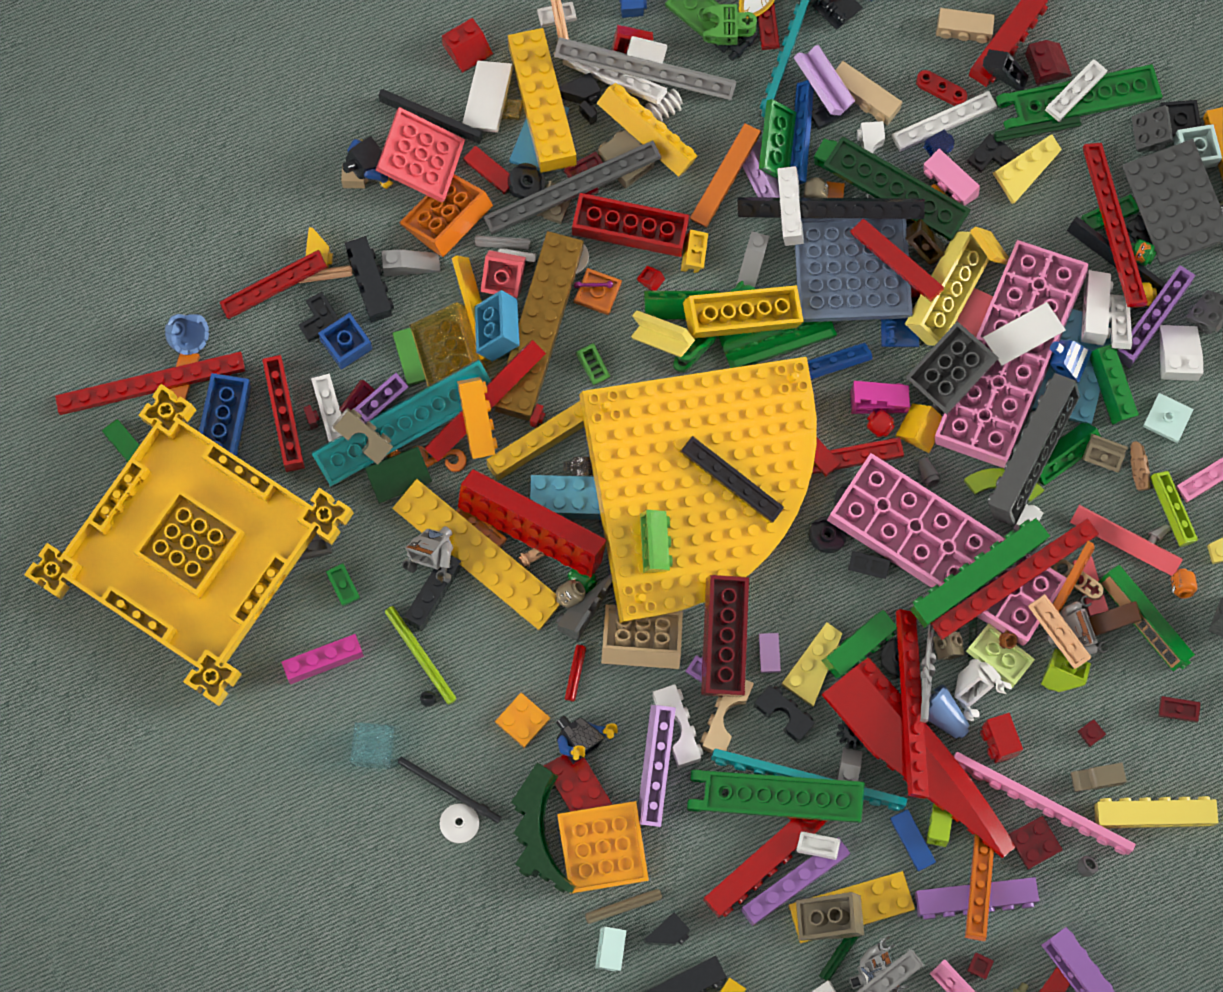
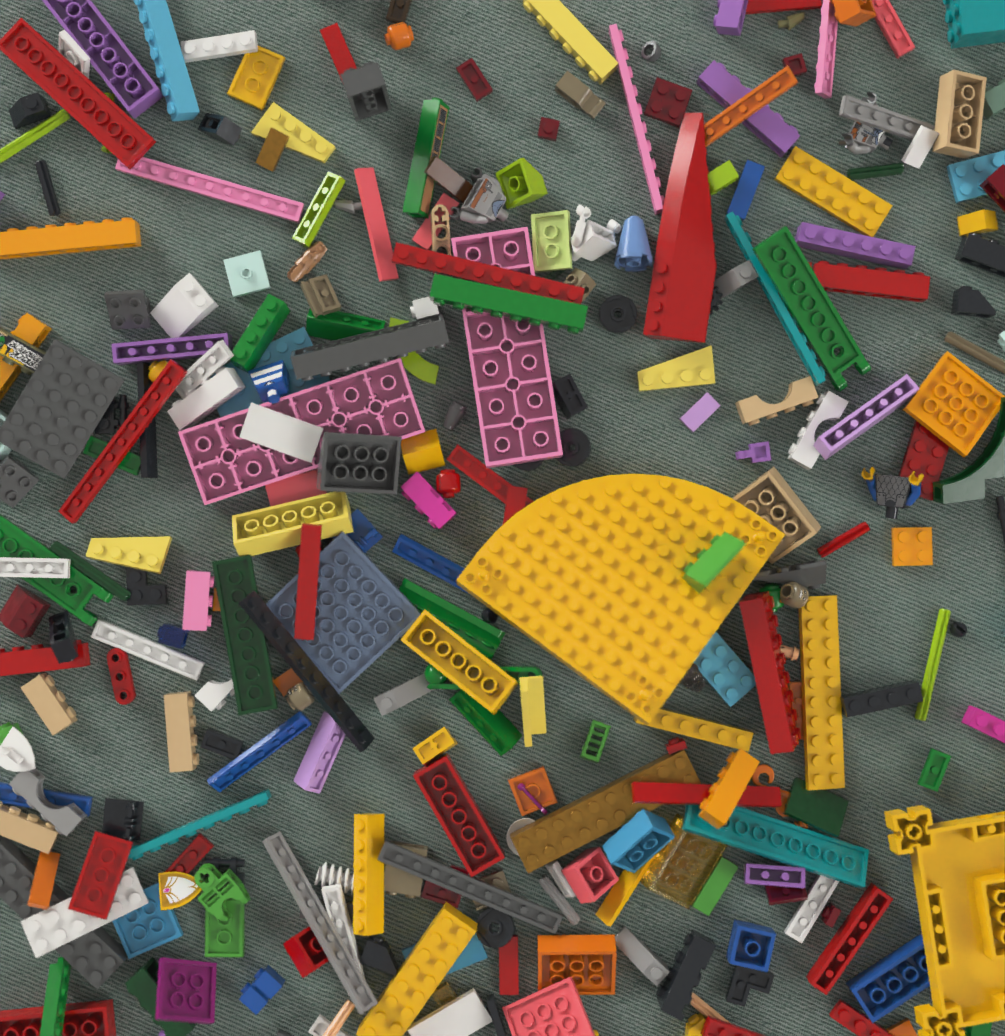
camera: 130 degrees left, 15 degrees up
dark tan arch [332,408,393,464] -> none
light grey torso [402,526,453,583] -> none
black plate [579,101,597,125] -> none
white tile [627,36,667,64] -> none
red slope [636,266,665,291] -> none
black tile [680,436,784,523] -> none
orange tile [690,123,761,228] -> none
dark red brick [701,575,749,698] -> none
black arch [753,685,815,744] -> none
green plate [759,99,796,179] -> none
white arch [778,166,804,246] -> none
lavender panel [794,45,855,115] -> none
dark tan slope [796,892,864,941] -> none
white tile [797,831,841,860] -> none
green brick [814,138,838,168] -> none
green brick [821,610,897,678] -> none
red plate [896,609,929,799] -> none
dark brown brick [905,219,945,265] -> none
light grey sword [920,624,936,723] -> none
yellow tile [970,227,1009,265] -> none
red brick [980,713,1023,764] -> none
dark orange plate [999,630,1017,649] -> none
light nougat plate [1028,594,1091,669] -> none
orange tile [1053,541,1095,613] -> none
green head [1131,239,1157,267] -> none
orange head [1171,569,1197,599] -> none

